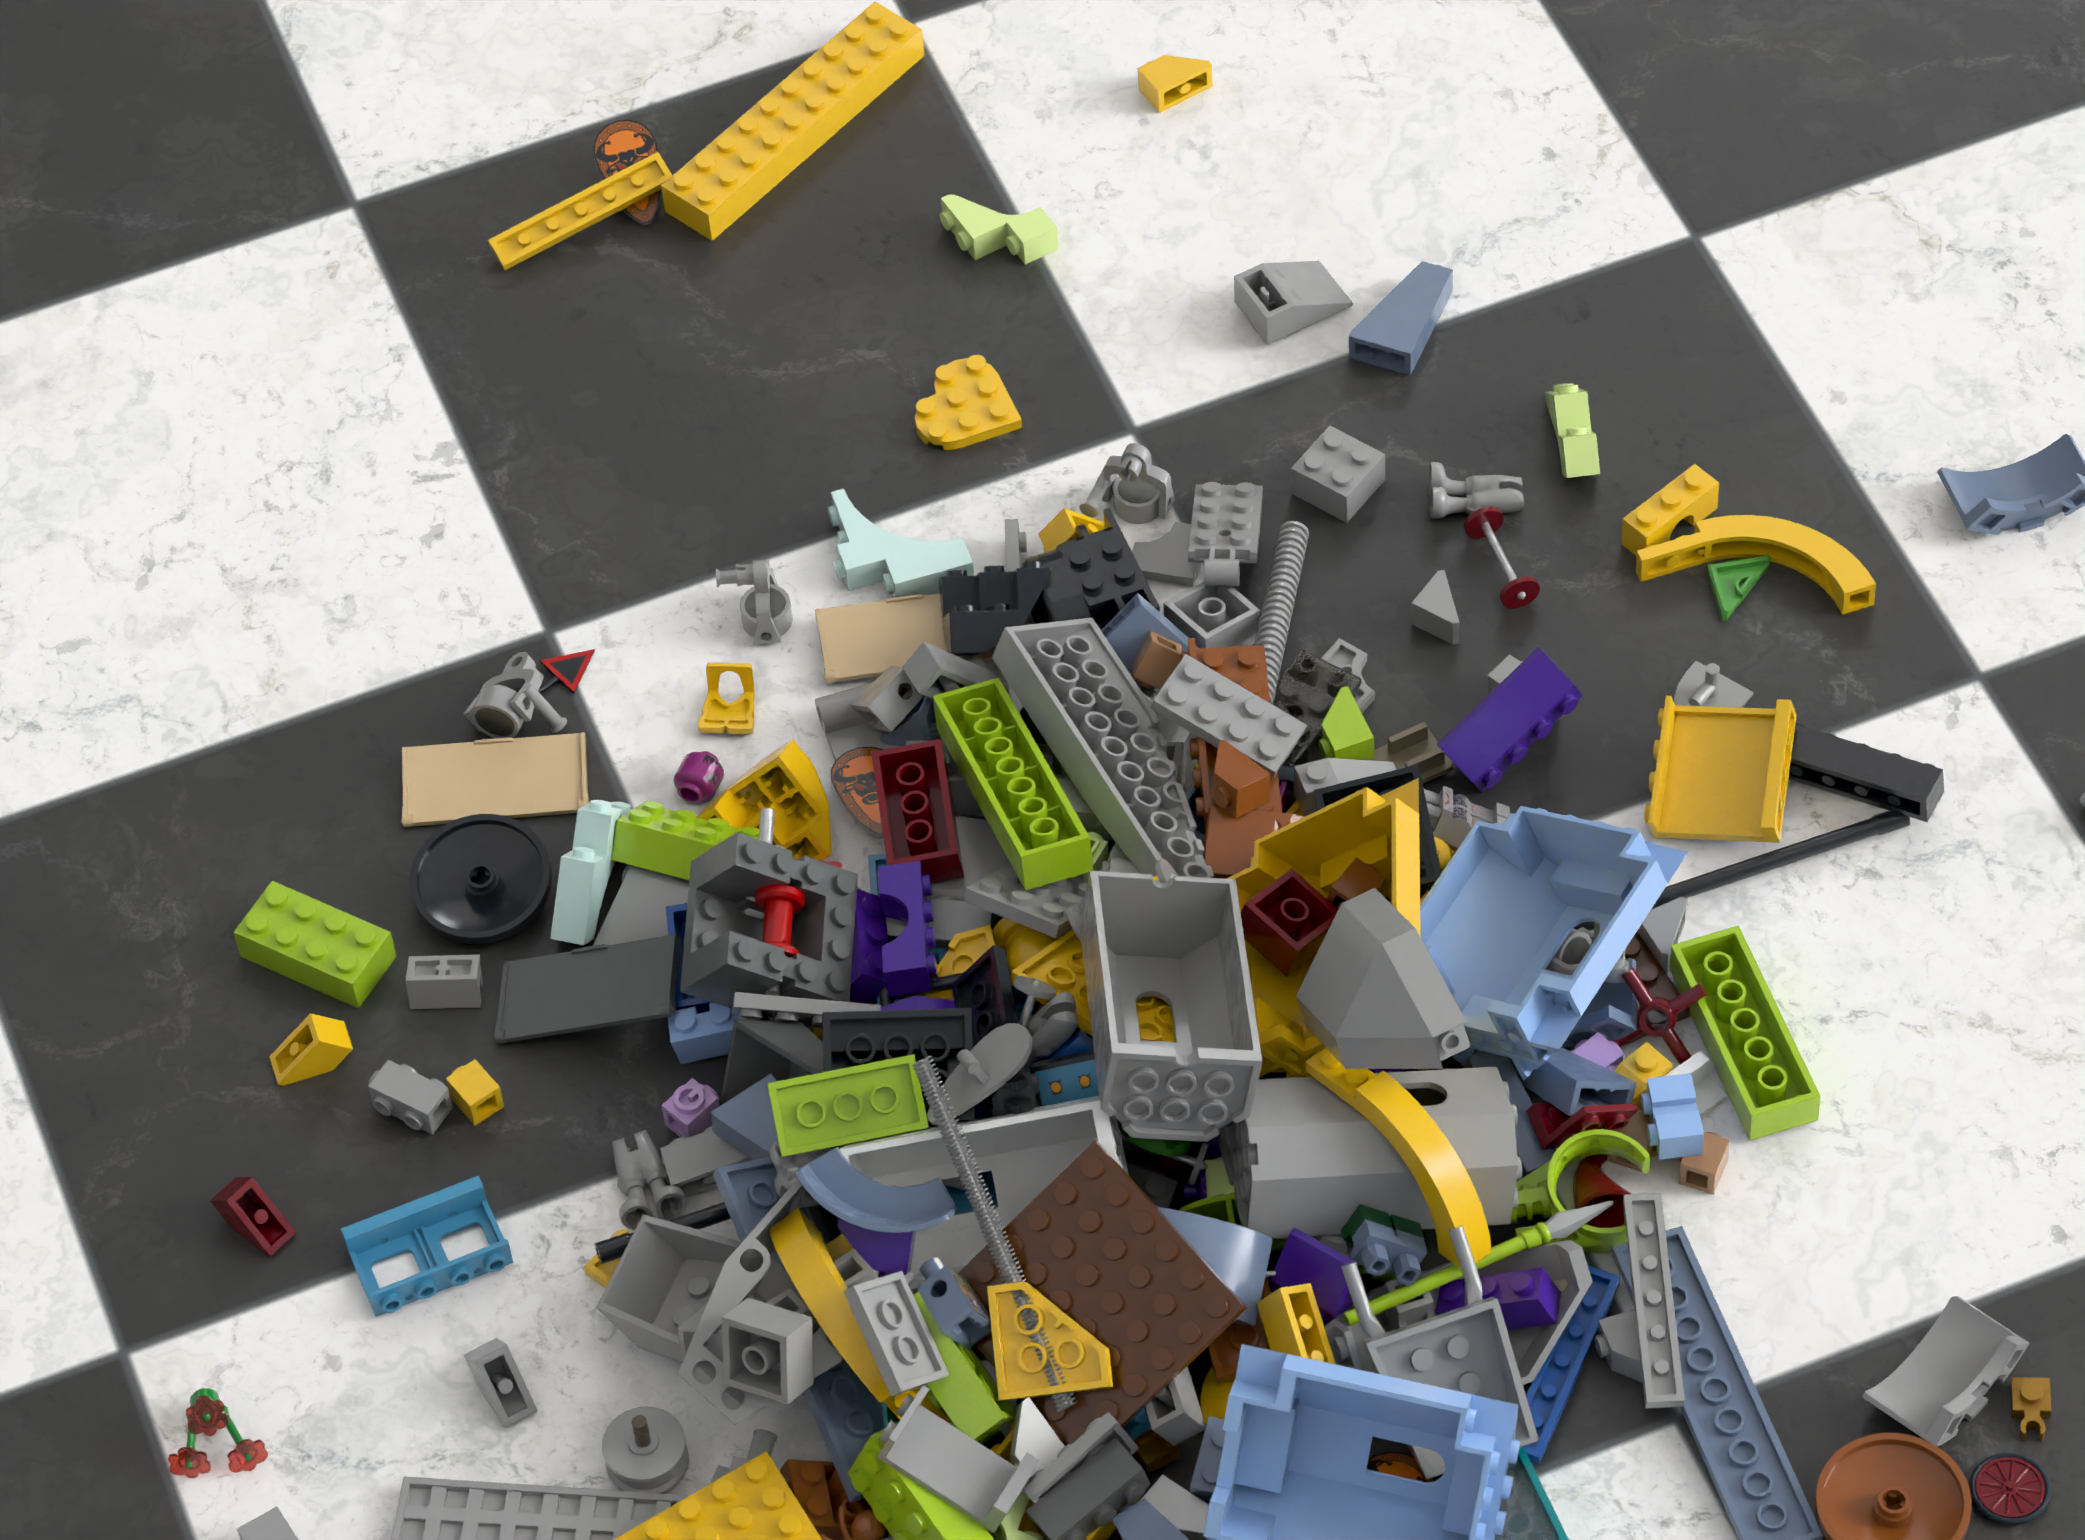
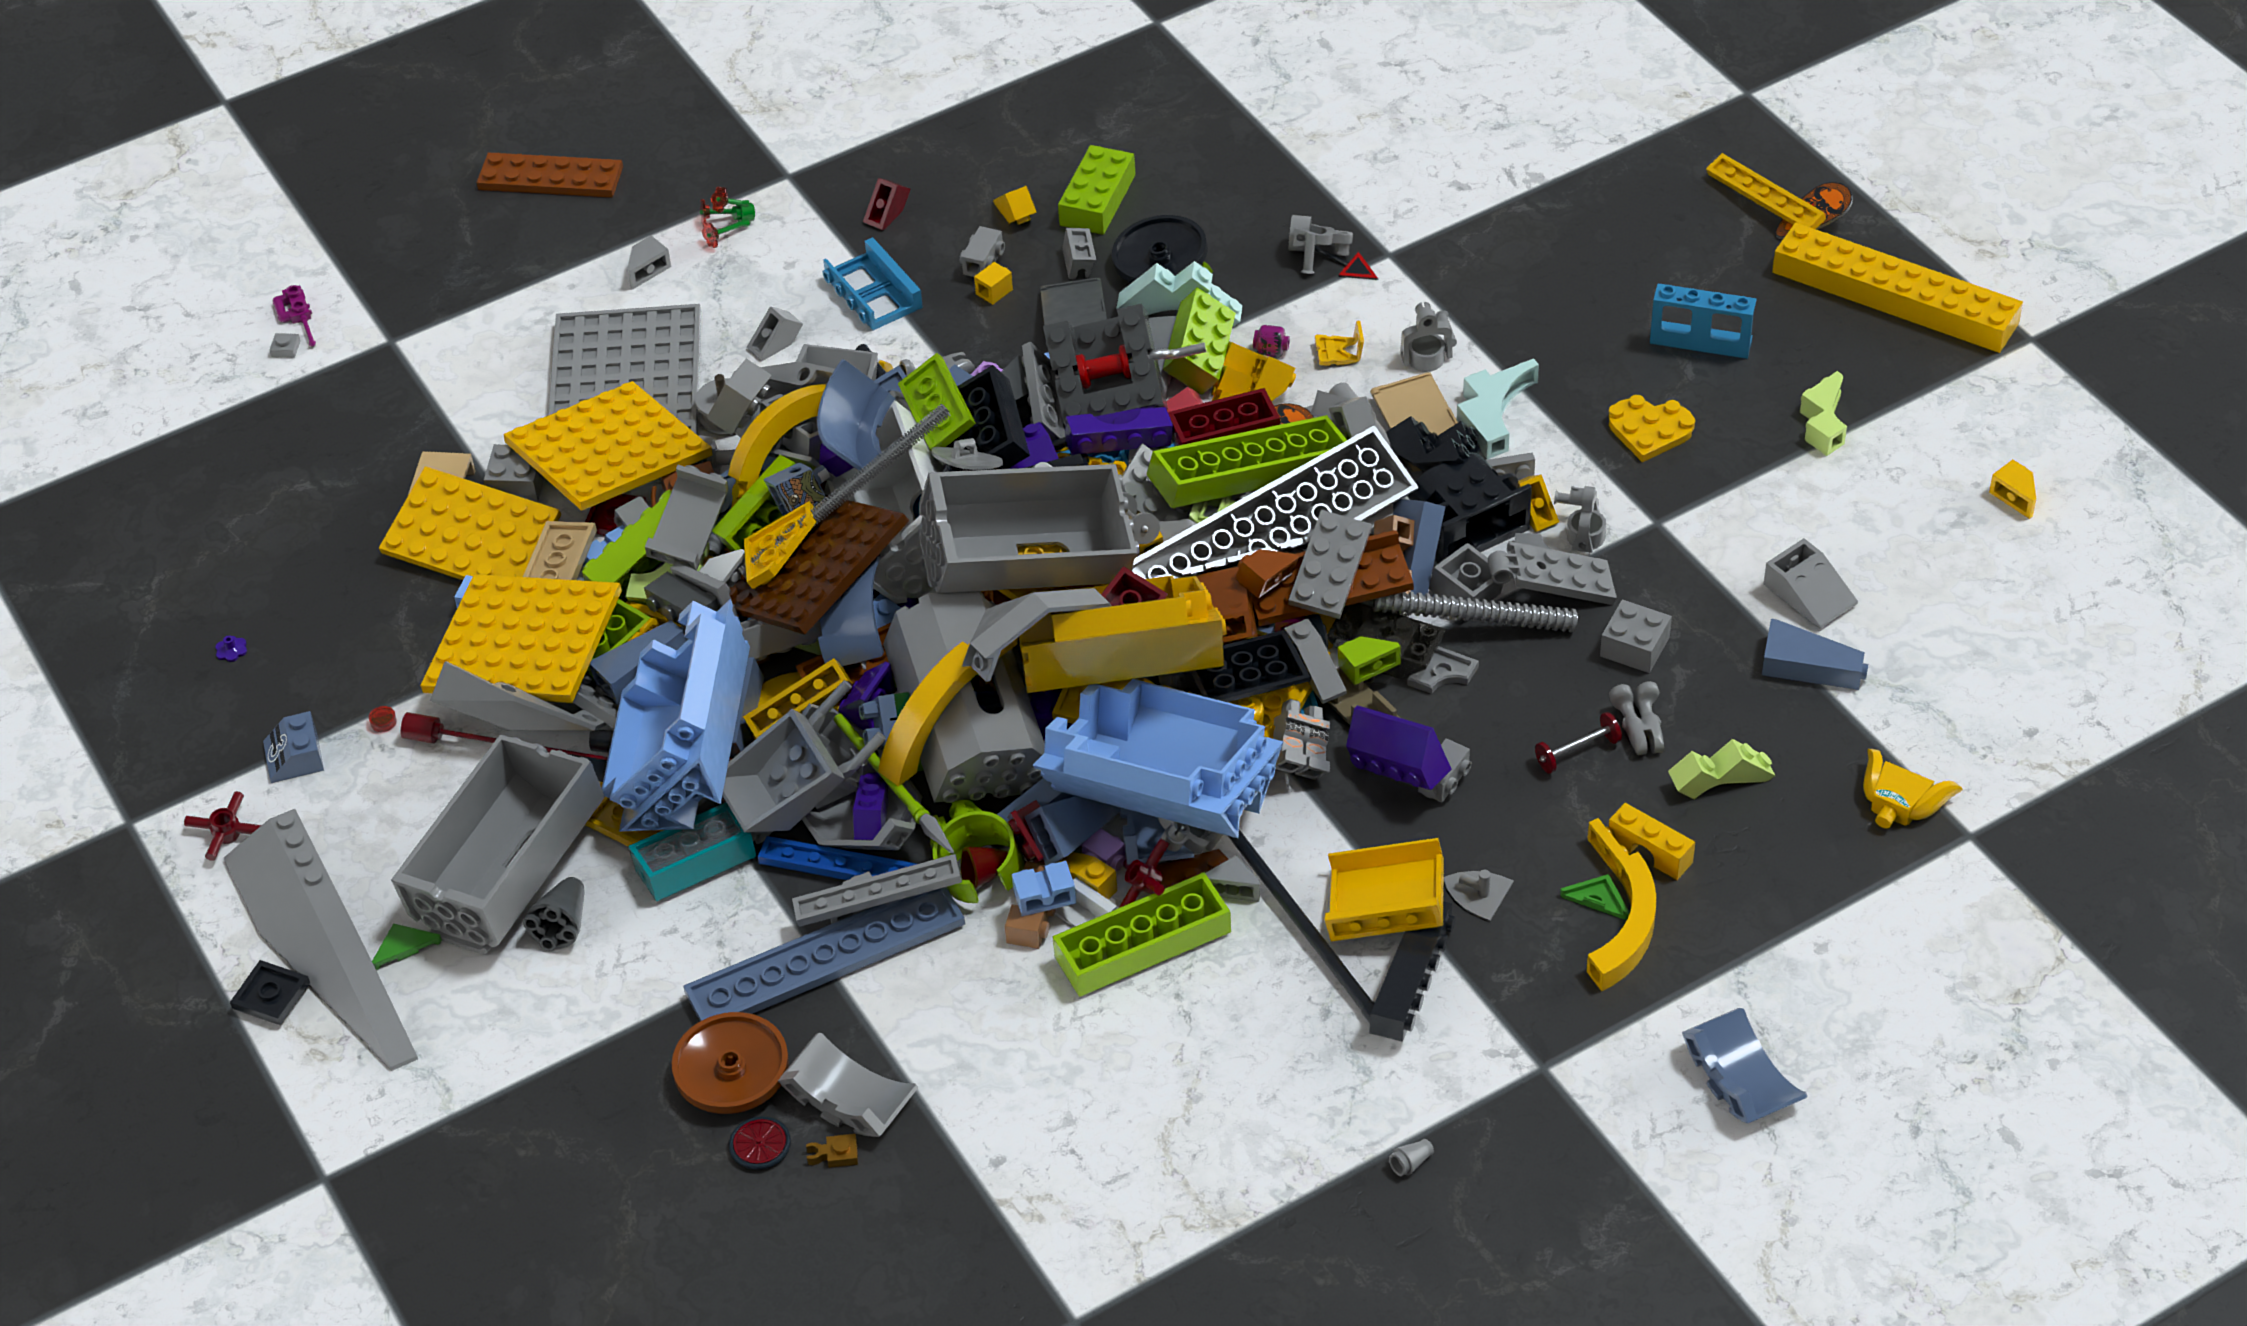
camera: 80 degrees right, 5 degrees down
tan door [401,732,589,827] -> none
light grey plate [844,1271,949,1397] -> none
light grey slope [1412,570,1460,645] -> none
none -> dark azure window [1650,283,1757,359]
none -> yellow torso [1863,748,1963,828]

